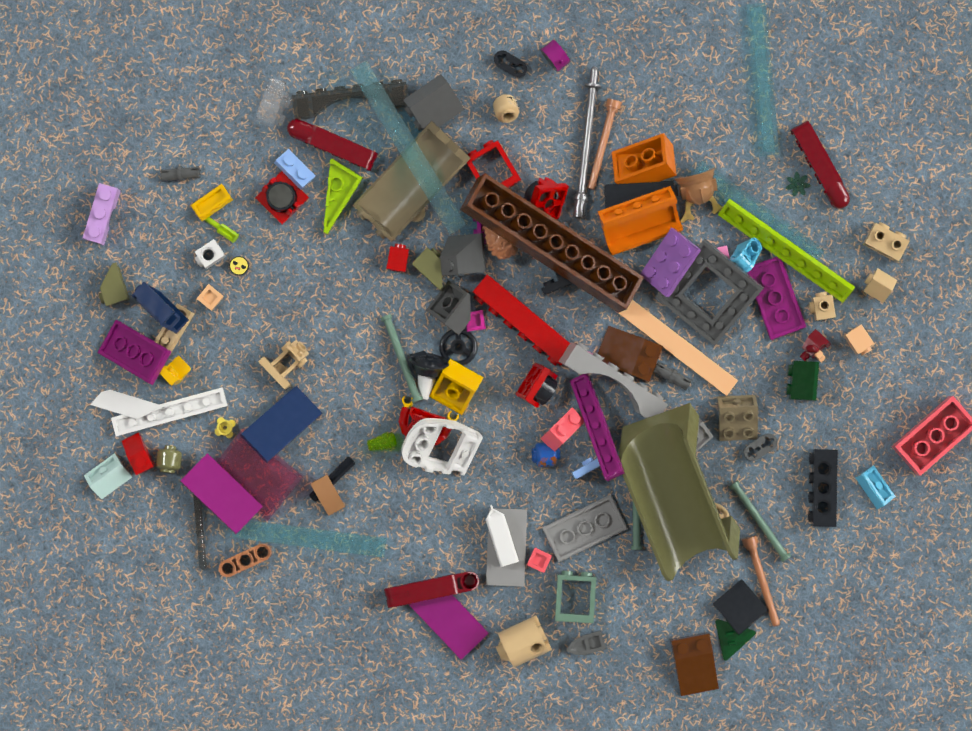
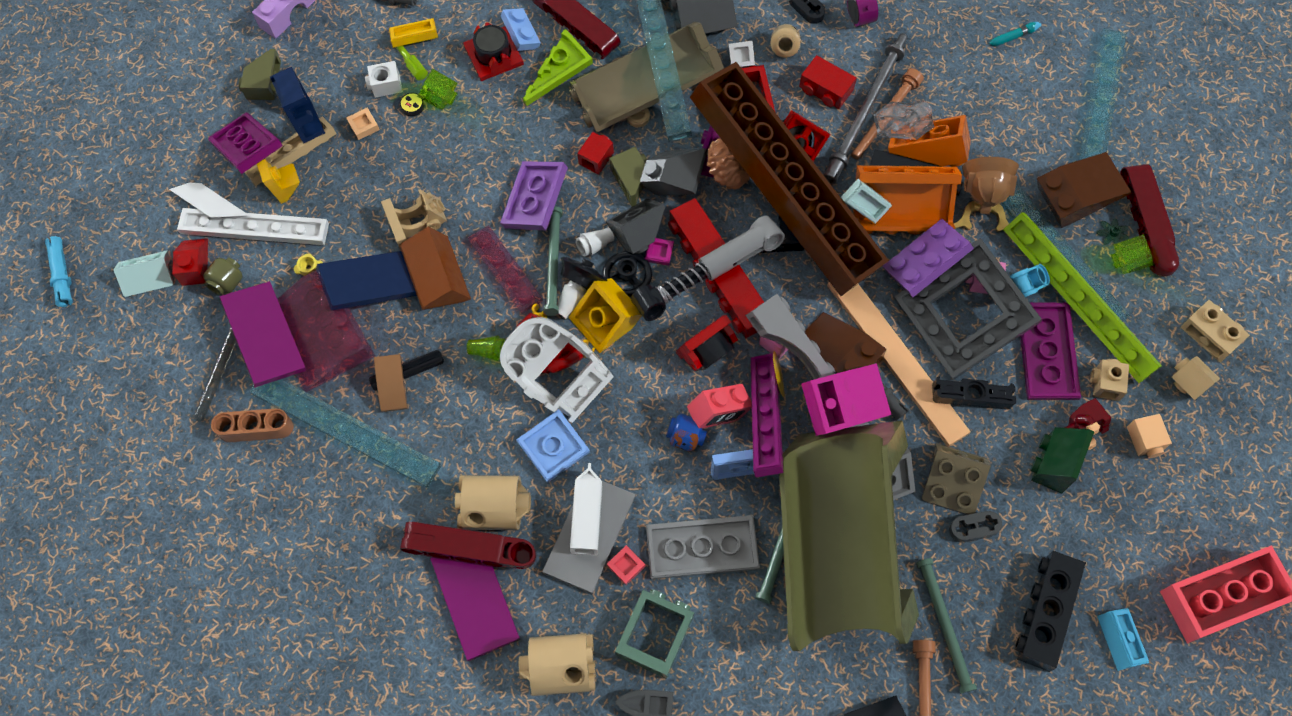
camera: 25 degrees right, 20 degrees down
none -> medium azure pin [45,236,73,307]
none -> dark orange slope [400,226,471,310]
none -> clear neon green brick [417,68,458,110]
none -> tan cylinder [455,475,531,530]
none -> clear pink plate [468,225,543,314]
none -> medium lavender plate [500,161,568,231]
none -> light blue plate [516,409,590,483]
none -> white cone [576,227,614,257]
none -> piece [631,216,785,321]
none -> white brick [728,41,755,67]
none -> yellow sticker [773,351,785,397]
none -> red brick [799,55,857,109]
none -> dark pink slope [801,363,891,436]
none -> light aqua tile [841,179,892,224]
none -> clear hinge [873,100,934,140]
none -> black piece [932,376,1016,410]
none -> teal piece [990,22,1041,46]
none -> reddish brown slope [1037,152,1131,228]
none -> clear neon green brick [1110,234,1153,274]

